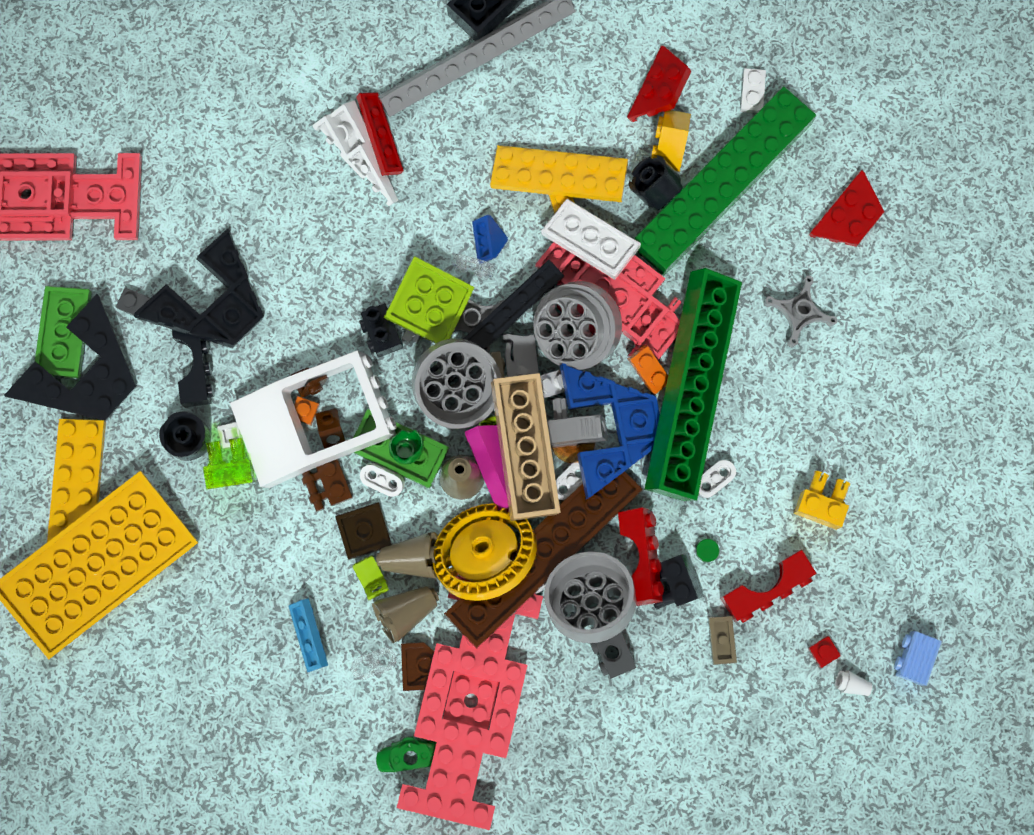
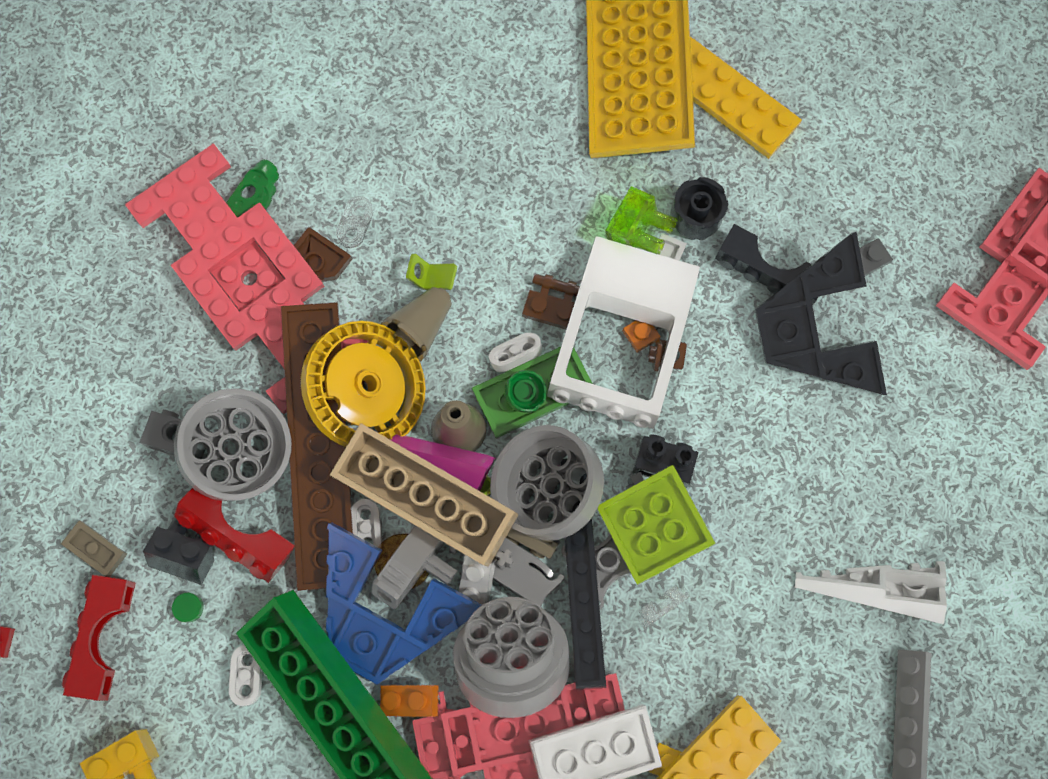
camera: 125 degrees right, 5 degrees down
black wing [4,294,136,421] -> none
bright green plate [35,286,92,378] -> none
dark azure plate [288,598,328,673] -> none
reddish brown bracket [315,408,346,449] -> none
dark brown tile [335,502,392,560] -> none
red tile [356,92,404,176] -> none
dark tan cone [372,586,439,643] -> none
blue slope [472,215,508,264] -> none

